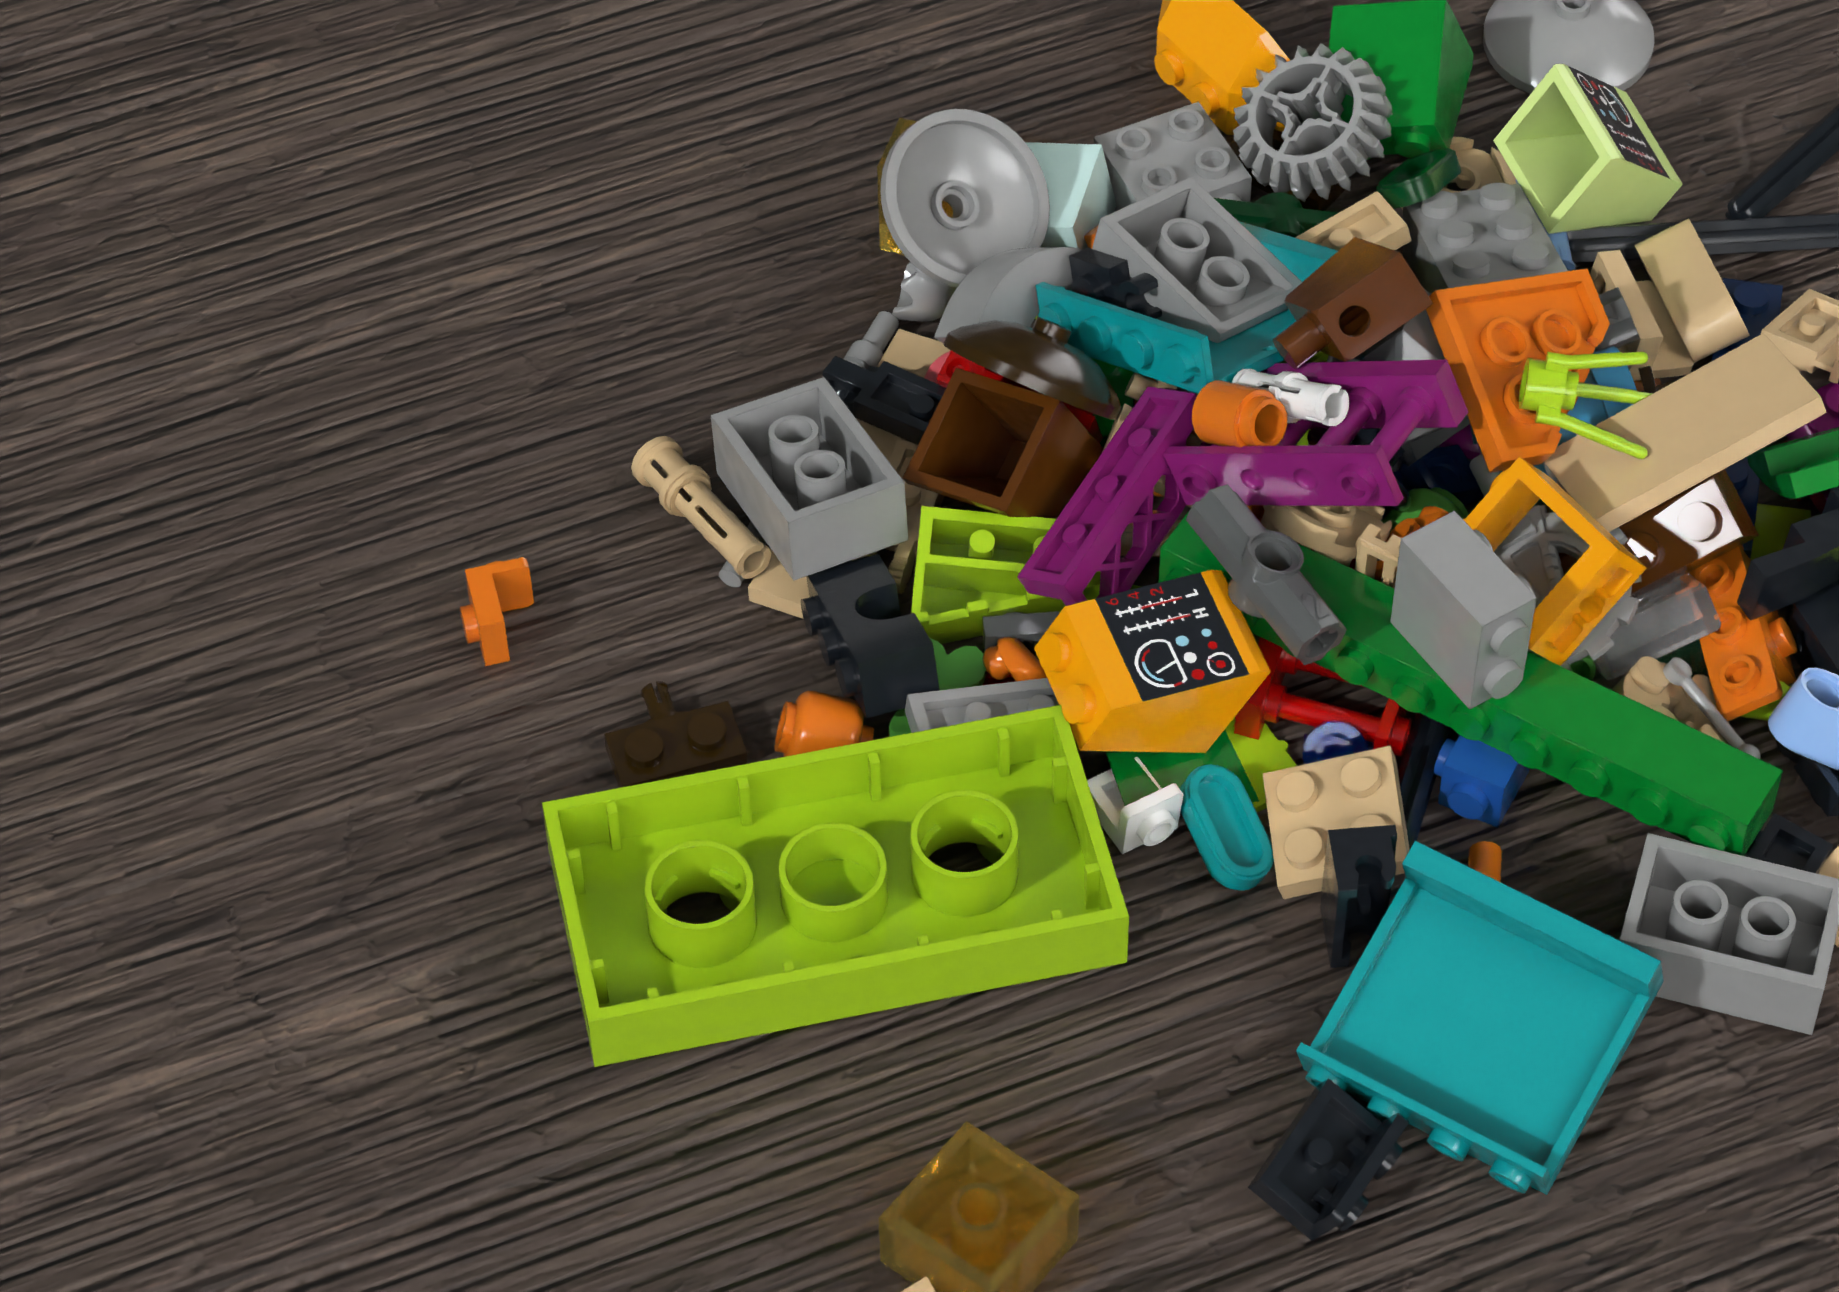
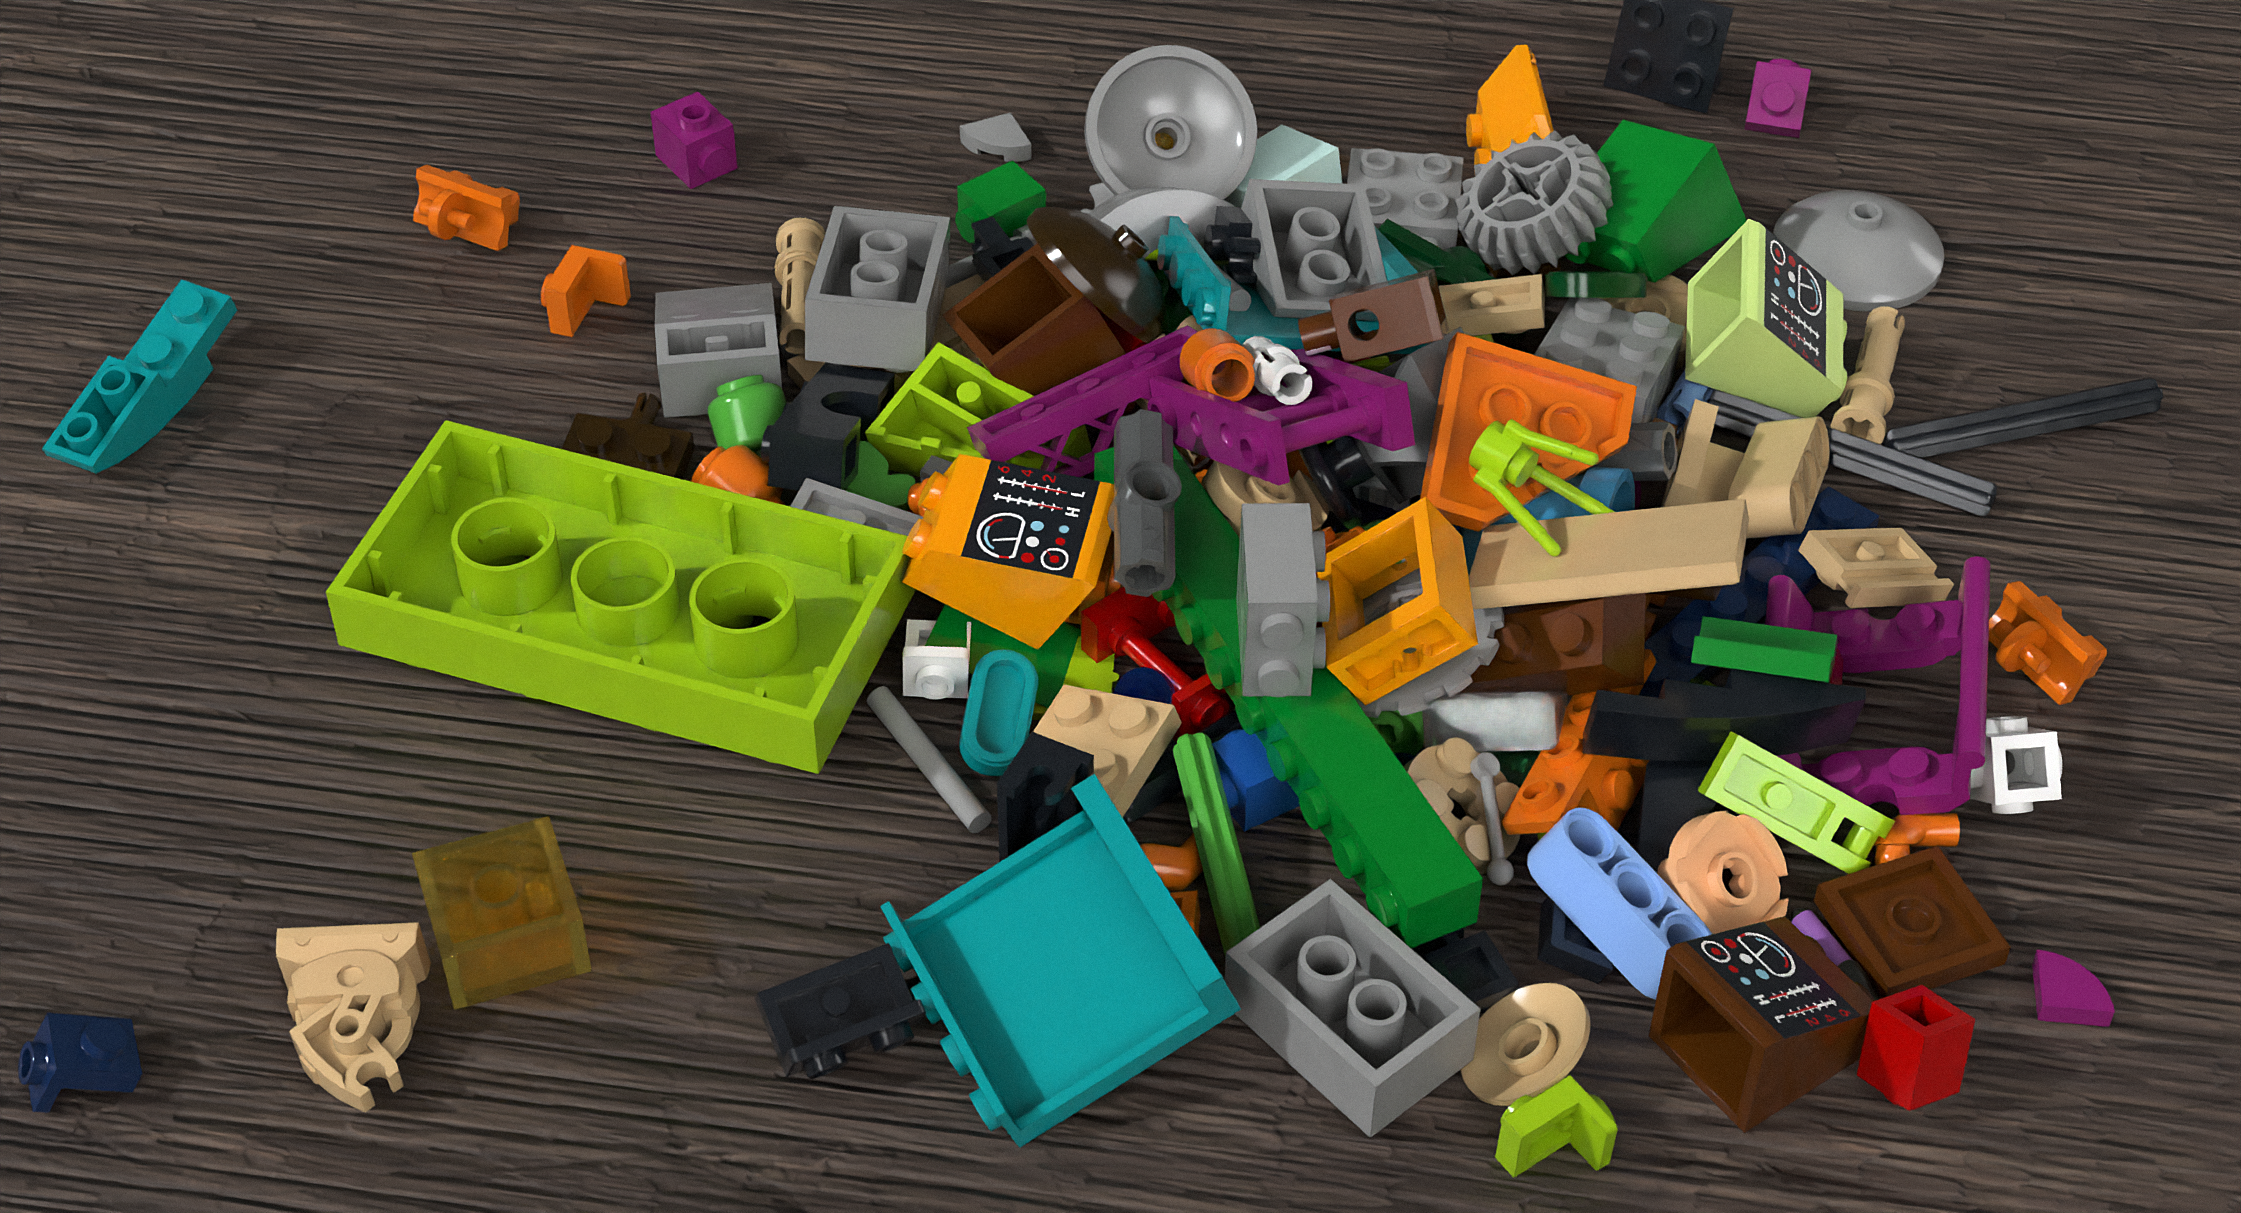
camera: 30 degrees right, 5 degrees down
none -> teal slope [42,279,237,474]
none -> orange hips [413,164,520,251]
none -> magenta brick [650,91,738,189]
none -> light grey slope [655,283,782,418]
none -> bright green head [707,375,787,464]
none -> light grey bar [867,686,992,833]
none -> green brick [955,160,1046,243]
none -> light grey tile [960,112,1032,162]
none -> bright green axle [1173,733,1260,958]
none -> tan pin [1830,306,1905,444]

